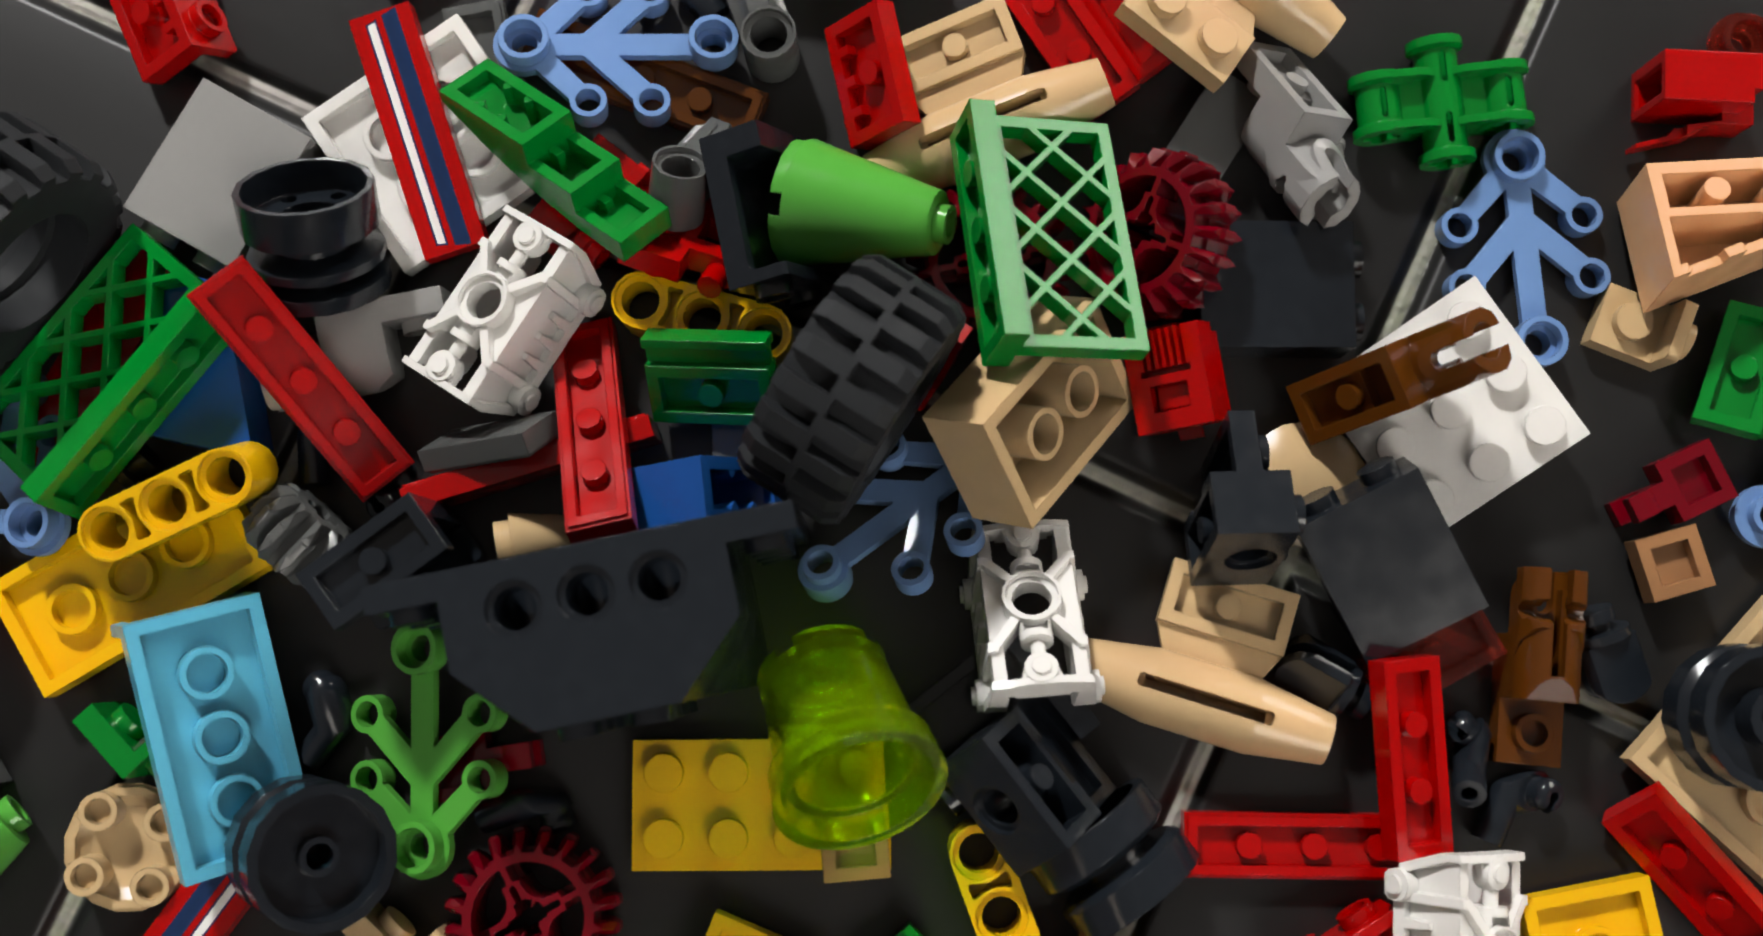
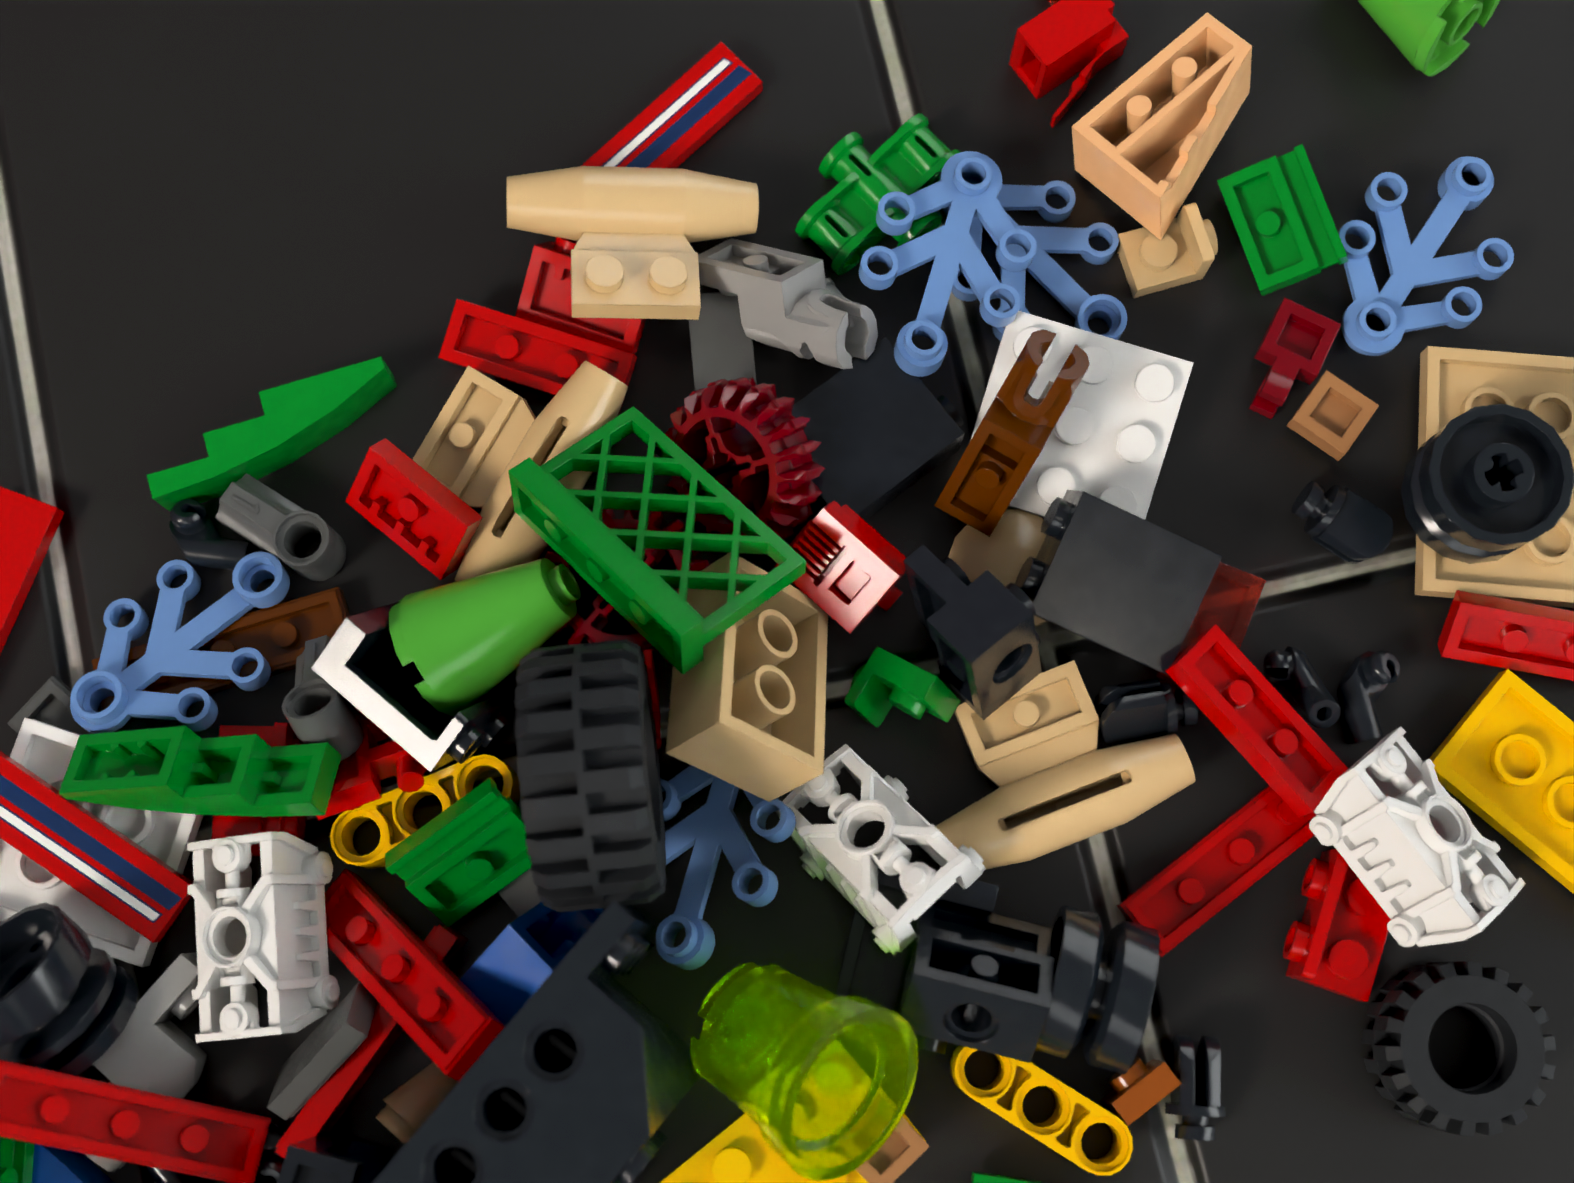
camera: 40 degrees left, 5 degrees down
reddish brown plate [1488,566,1589,768] -> none
none -> green bracket [845,646,961,727]
none -> medium blue plant [859,151,1037,377]

